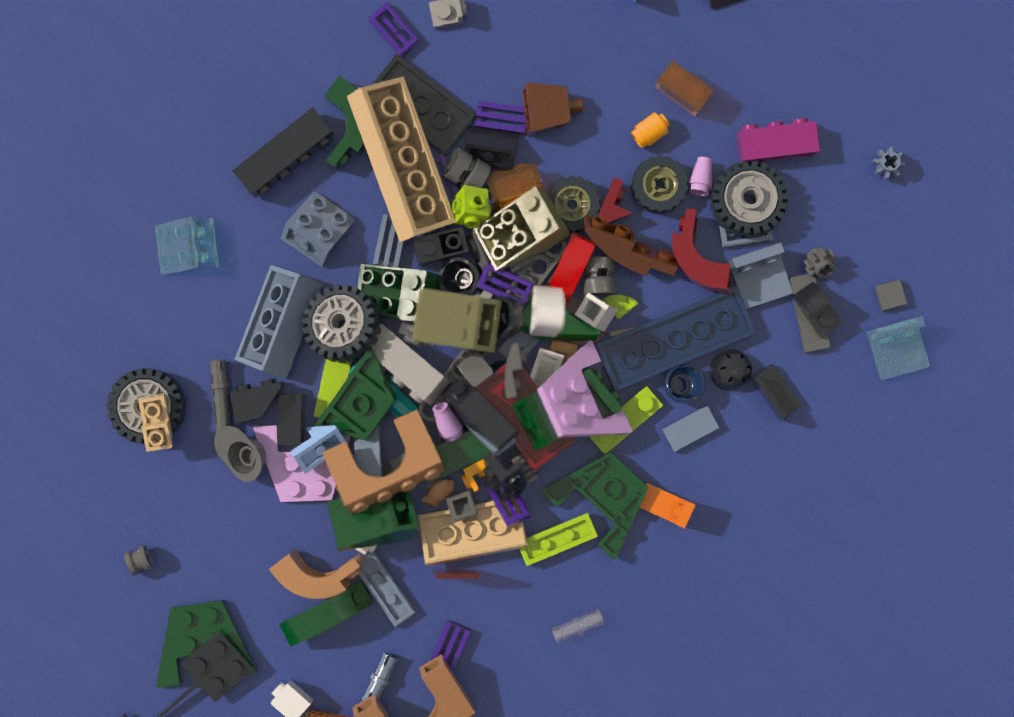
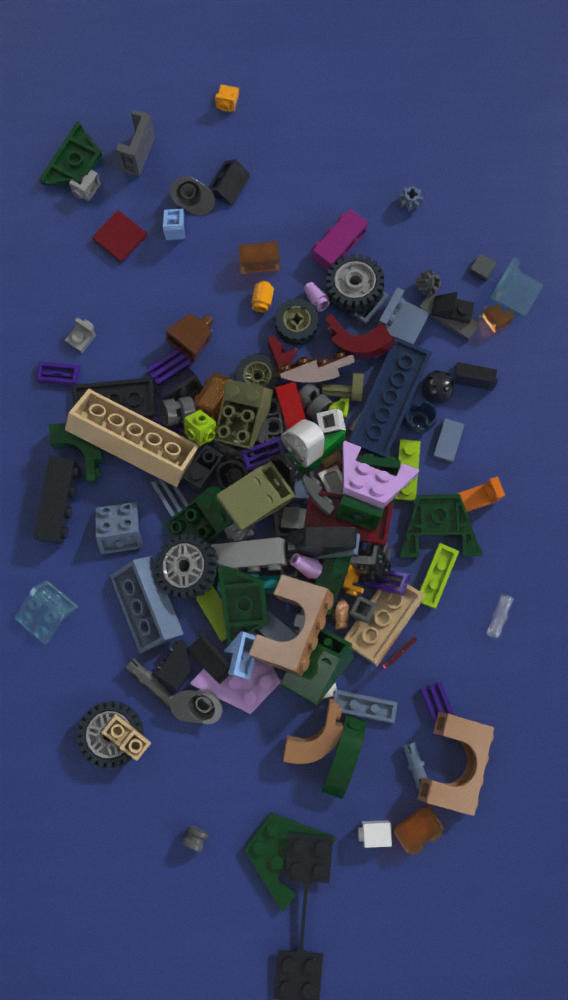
camera: 50 degrees left, 10 degrees down
none -> olive piece [322,373,364,402]
none -> clear orange panel [481,304,515,333]

